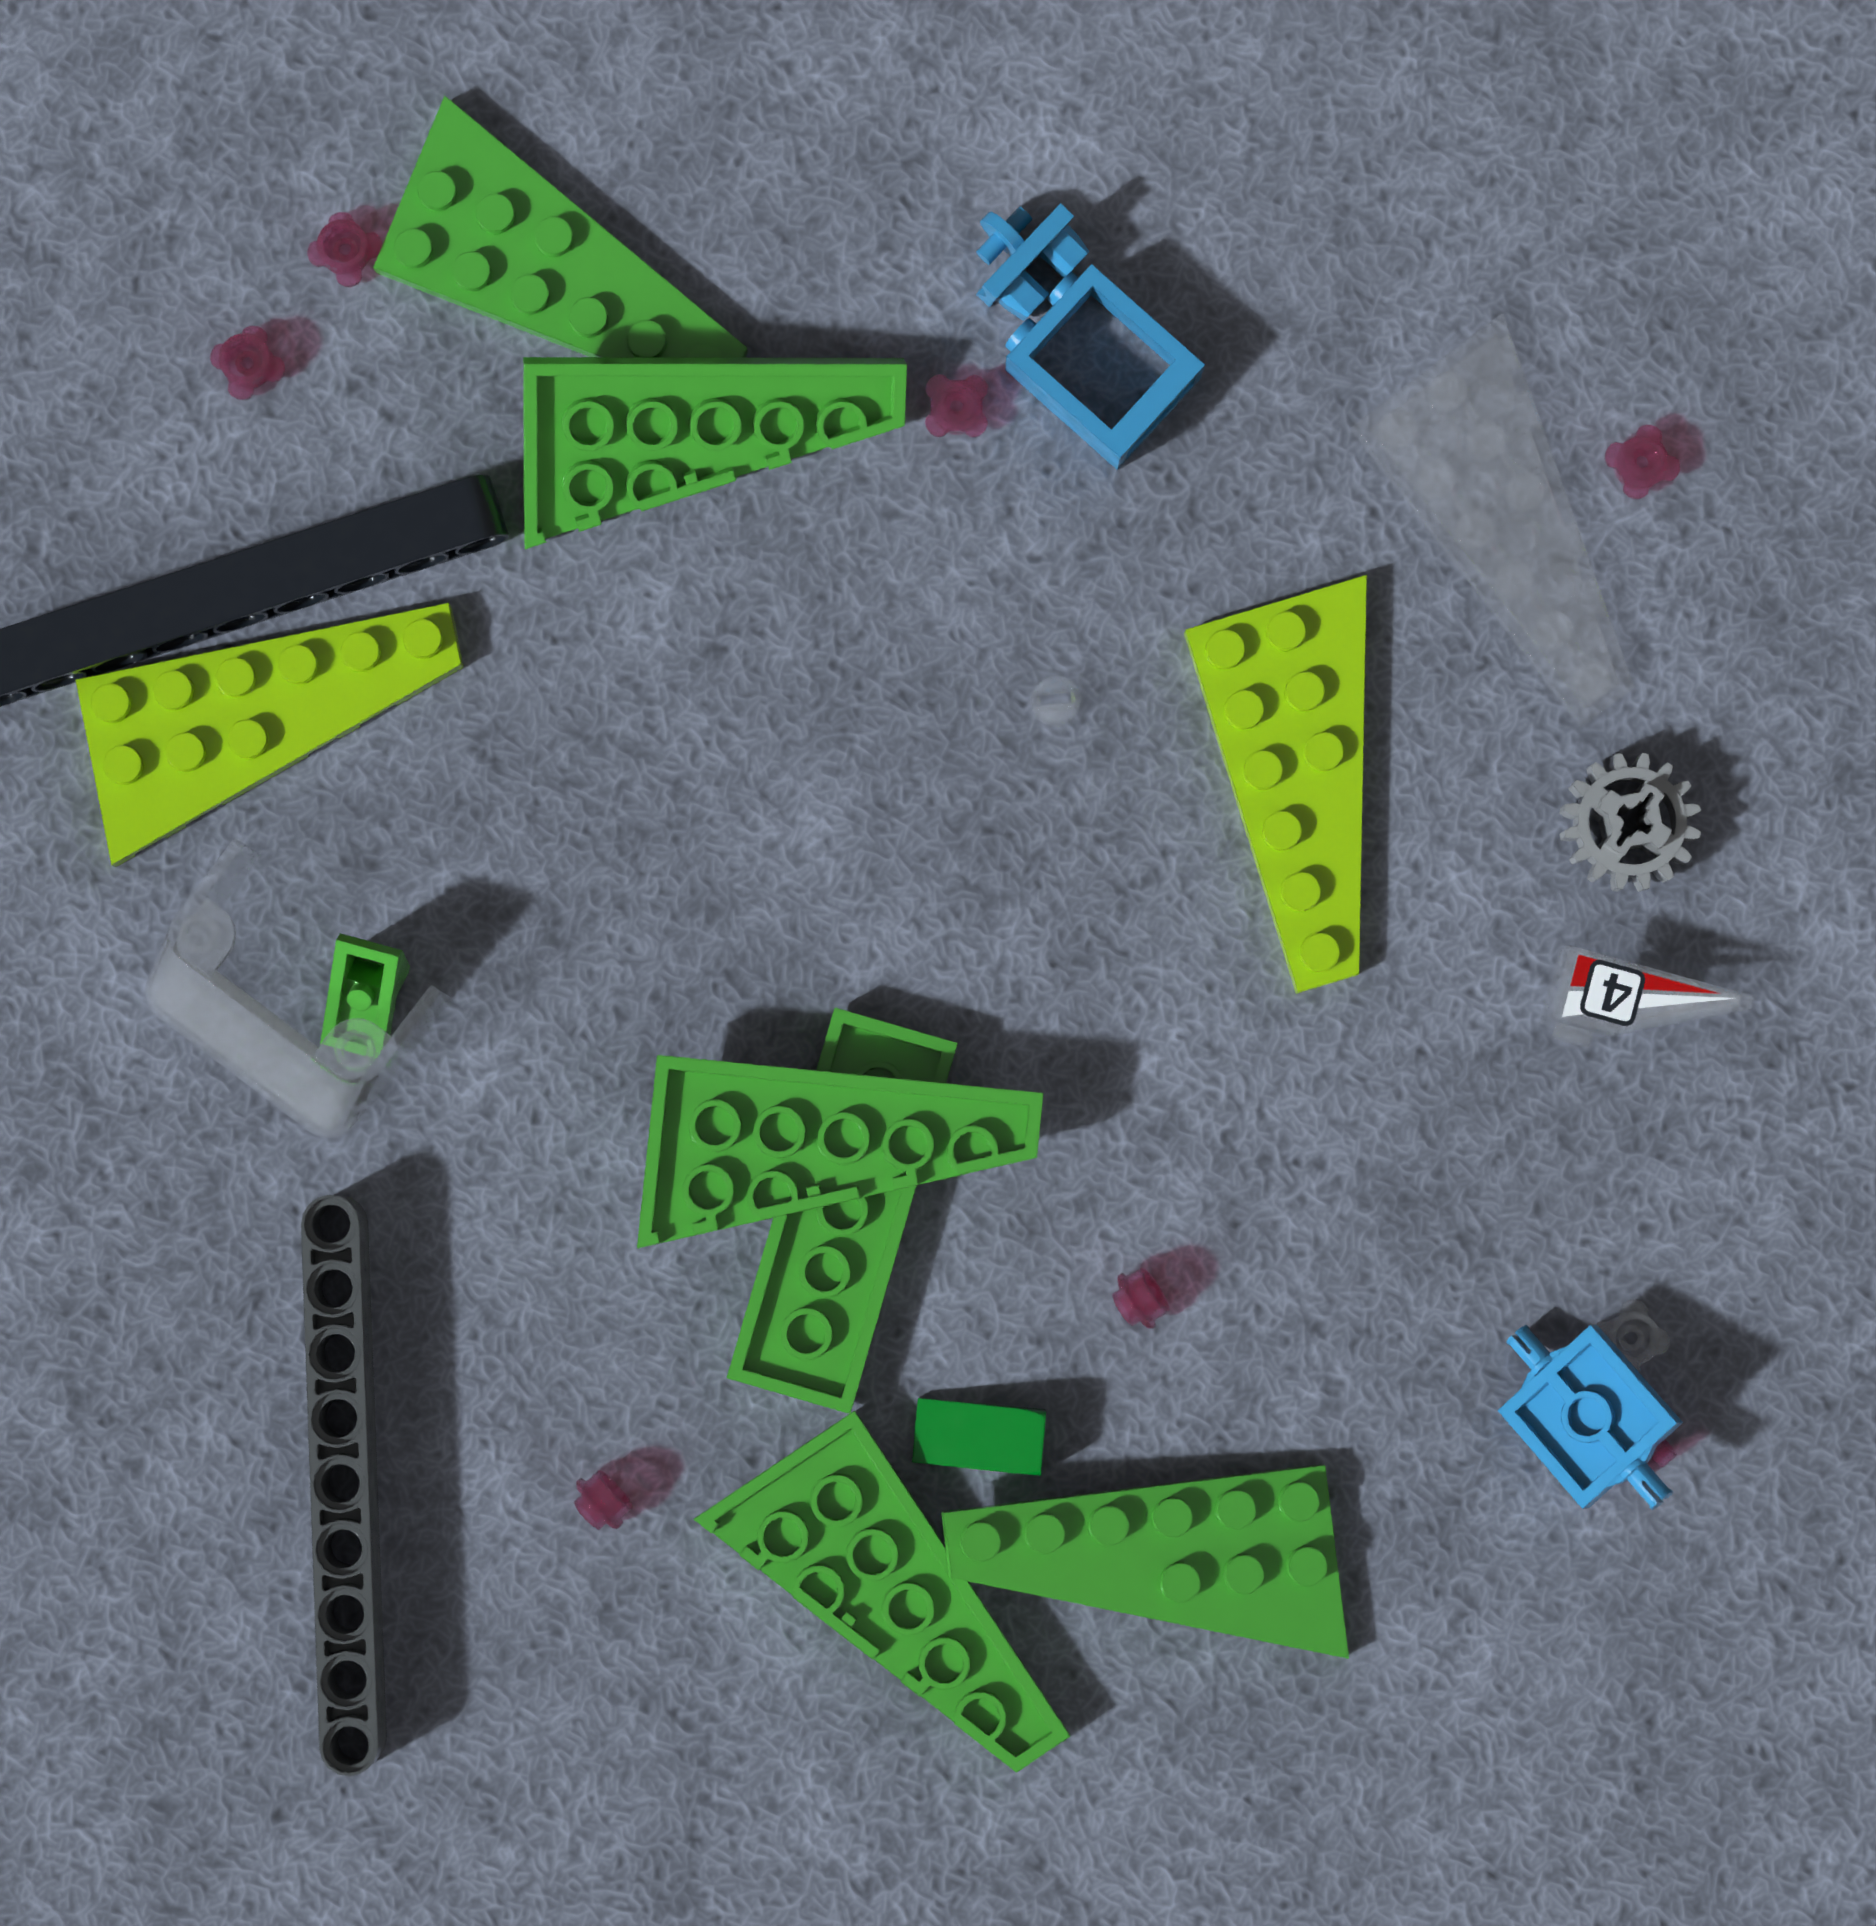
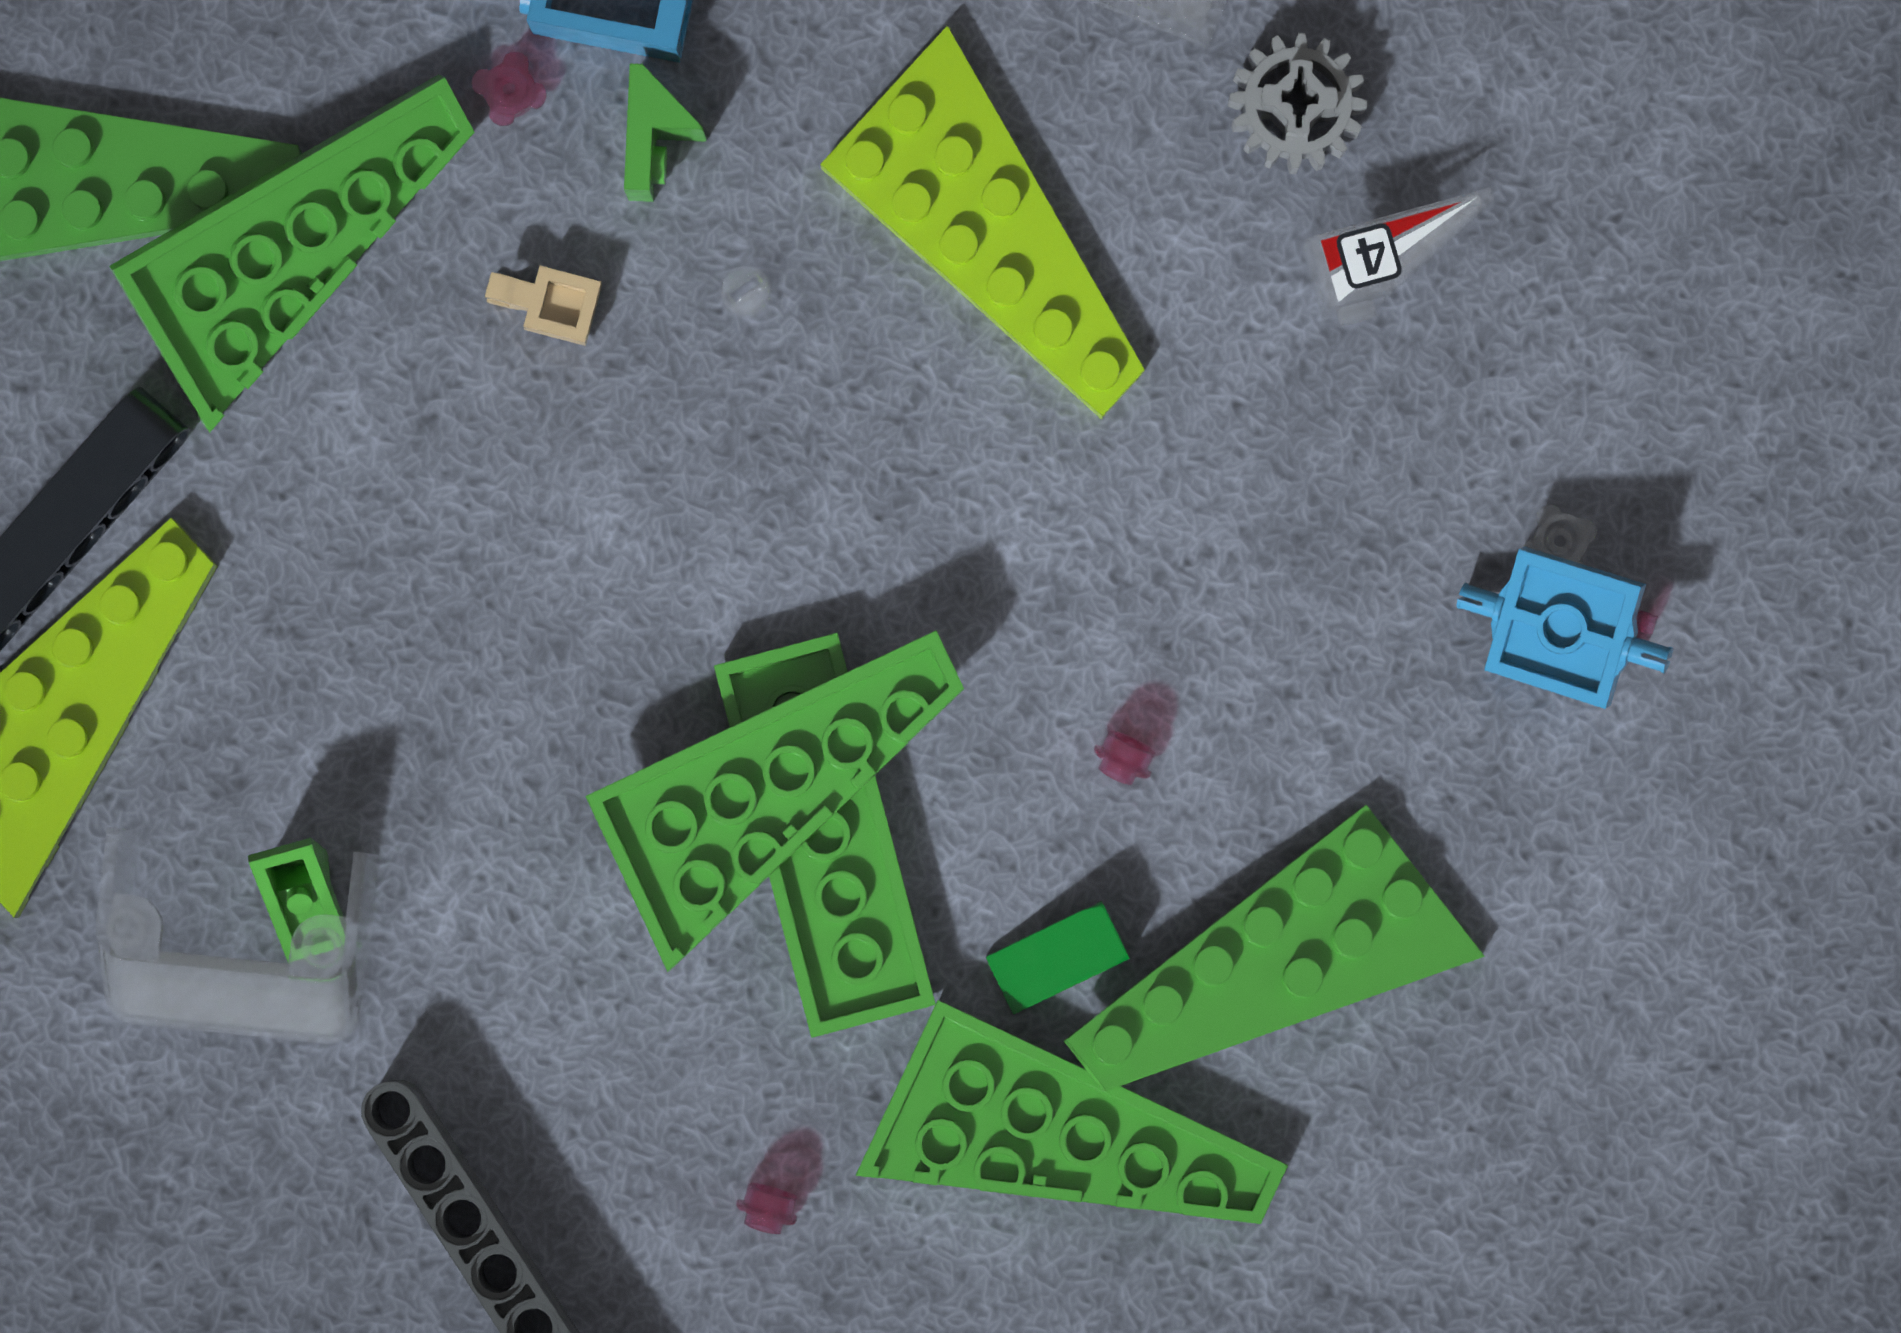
camera: 35 degrees left, 0 degrees up
none -> tan plate [485,266,602,346]
none -> bright green slope [624,63,707,202]

